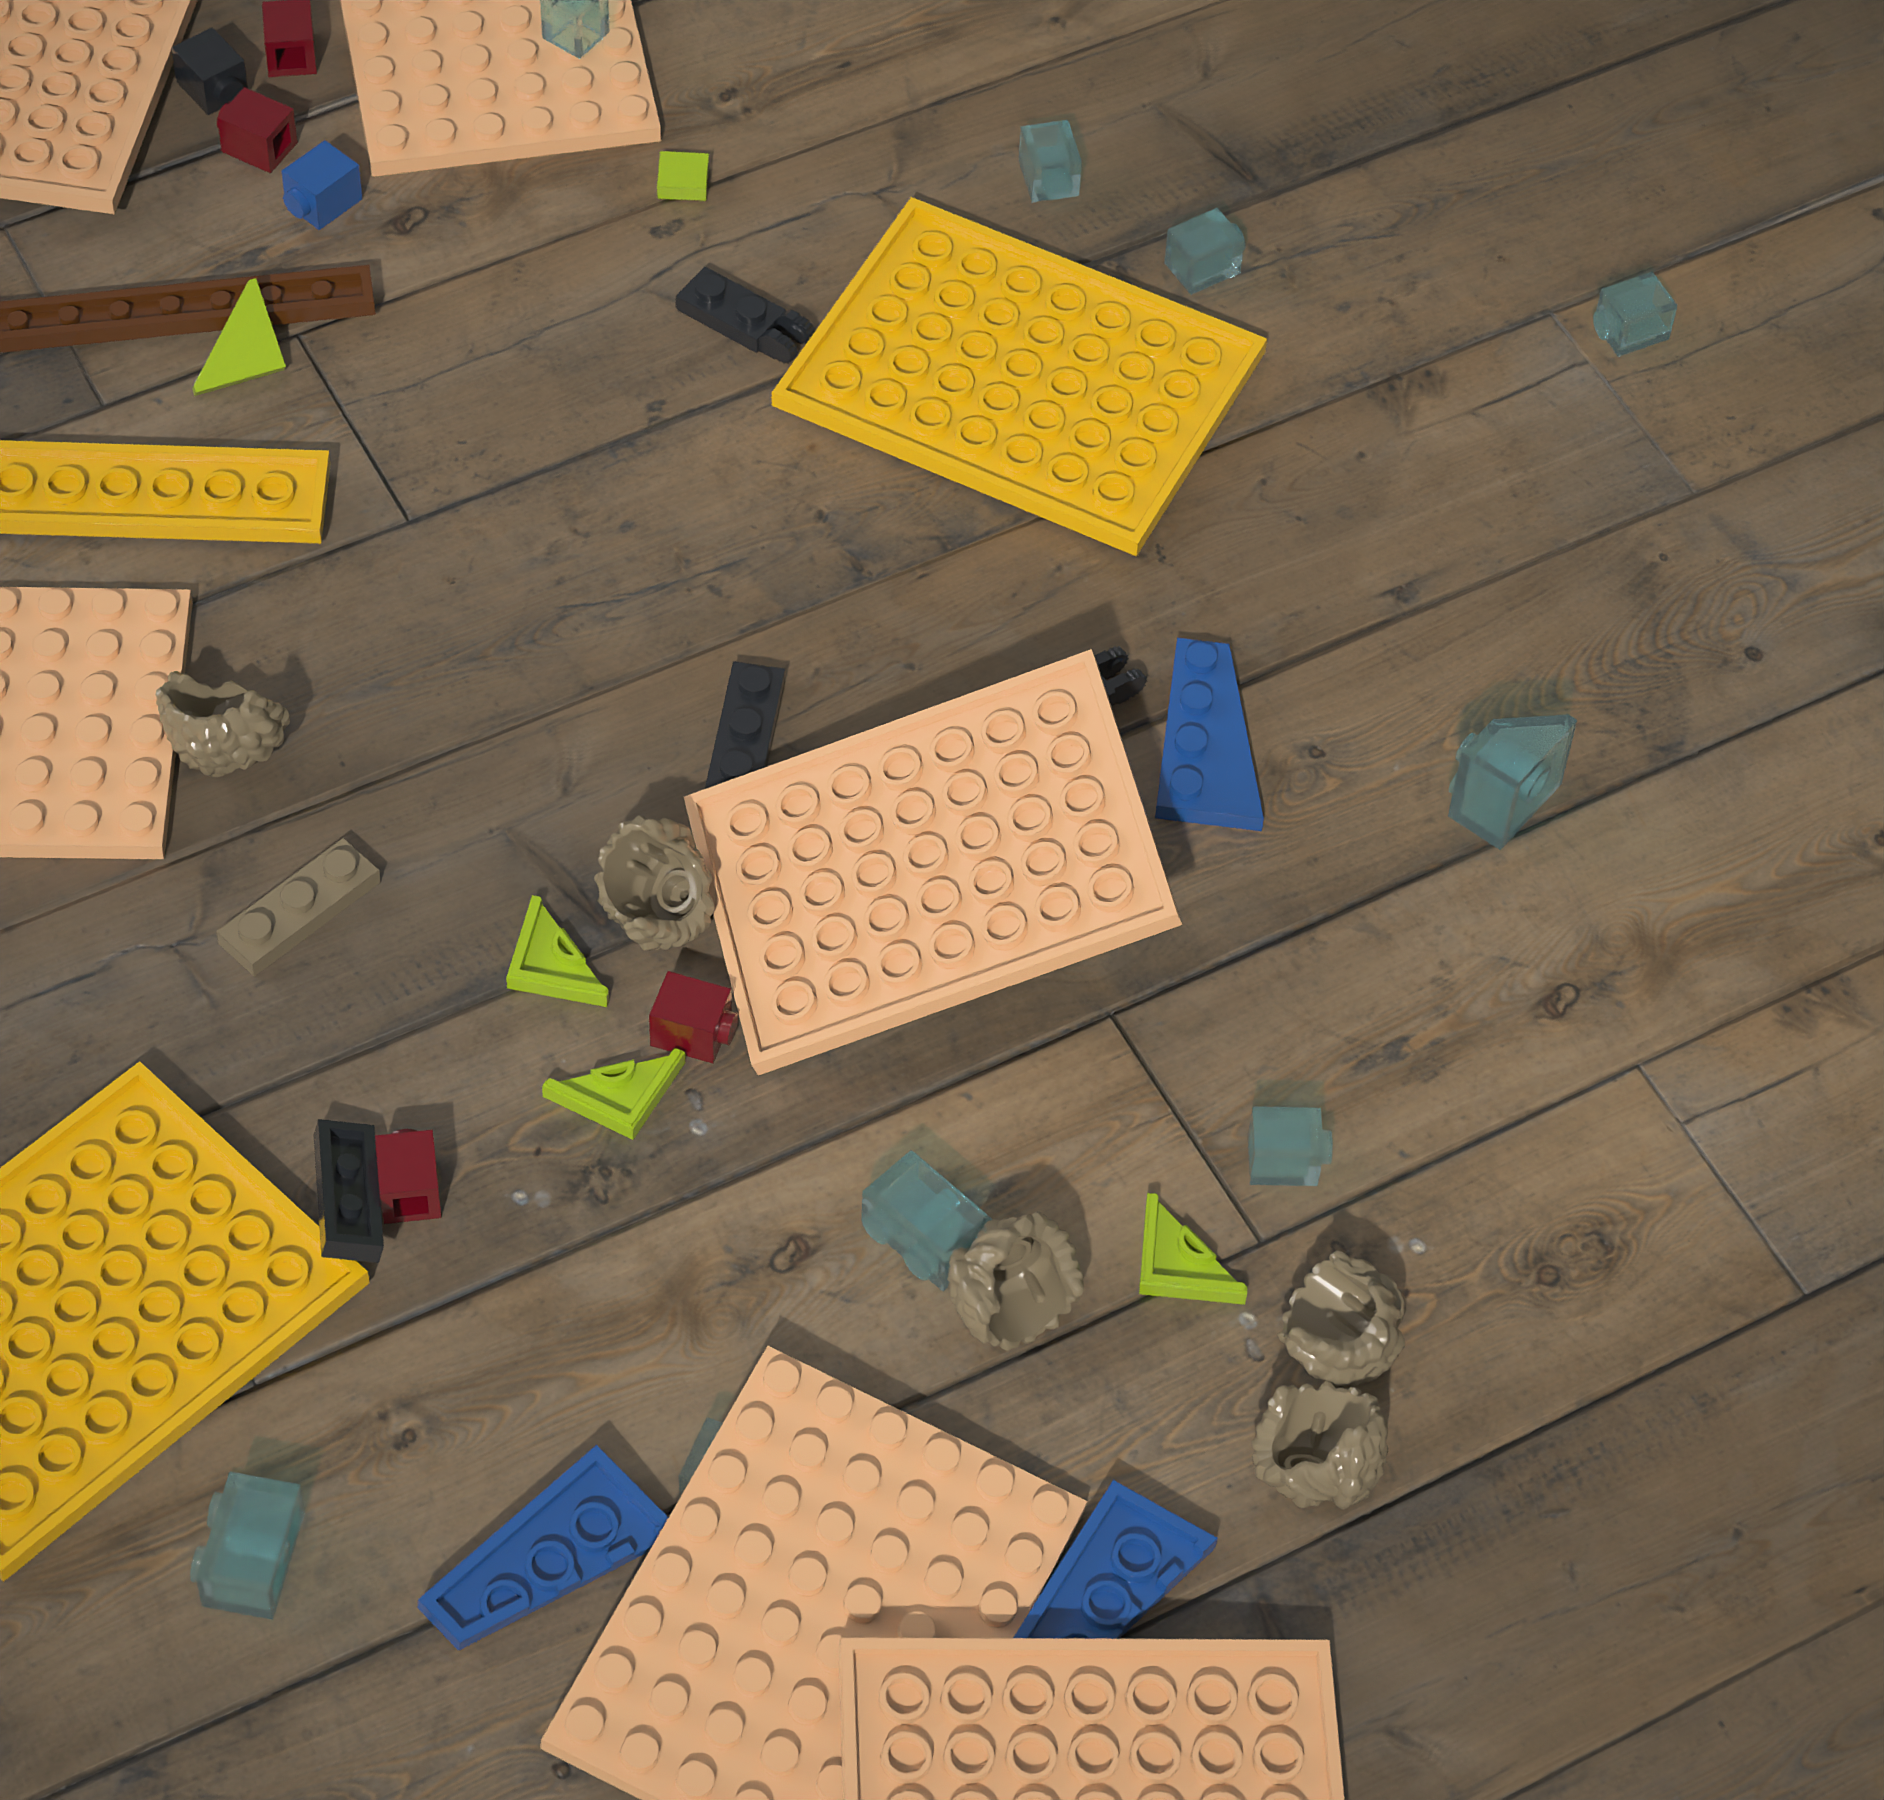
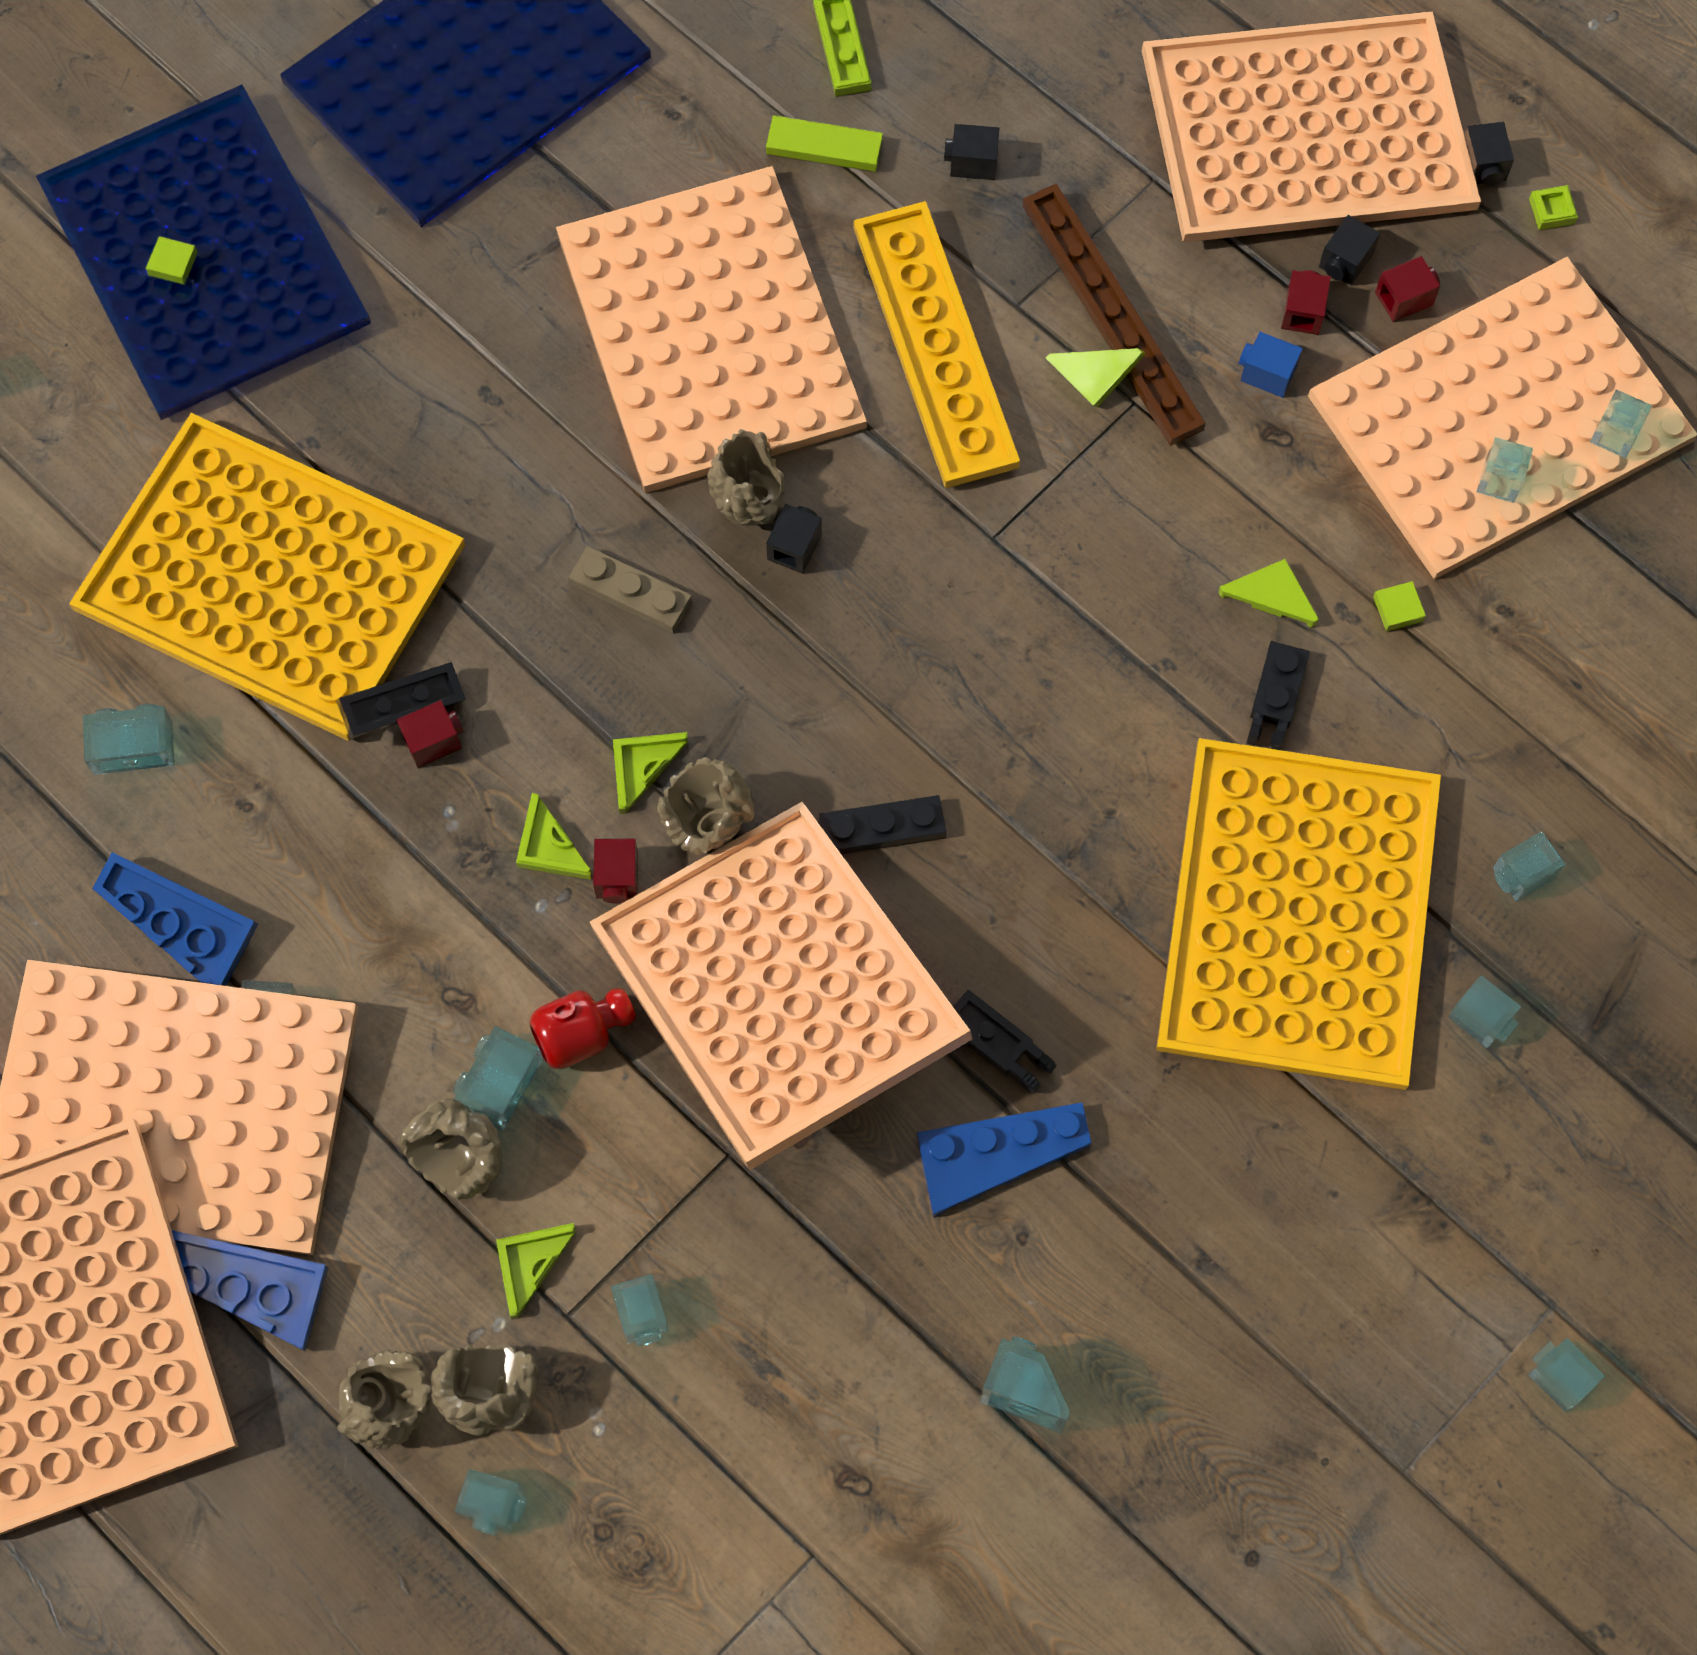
camera: 75 degrees right, 15 degrees up
none -> clear light blue brick [455,1469,527,1536]
none -> red piece [529,988,636,1070]
none -> black brick [766,504,822,574]
none -> lime tile [1219,559,1319,627]

